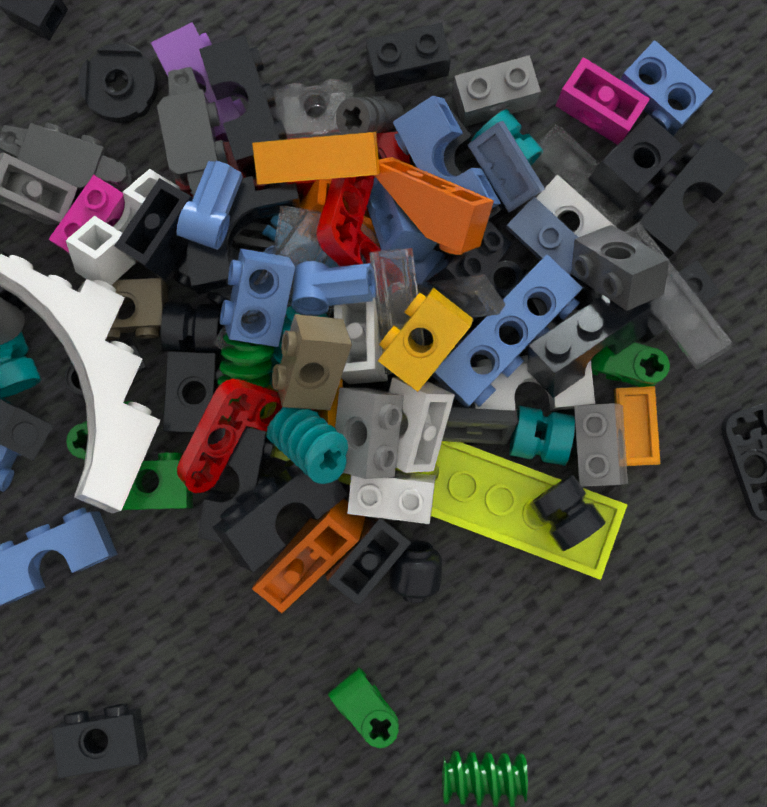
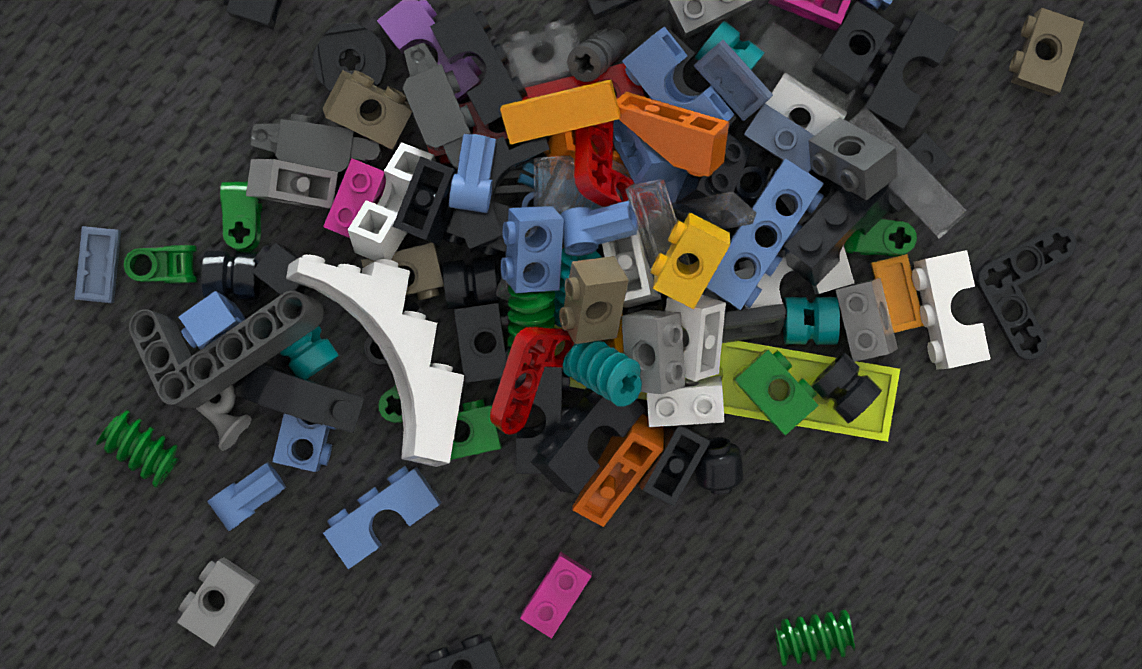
camera: 20 degrees left, 5 degrees up
green piece [328,667,399,748] -> none
none -> dark tan brick [322,70,412,149]
none -> dark pink brick [520,552,592,639]
none -> green brick [733,350,819,435]
none -> white arch [912,250,990,370]

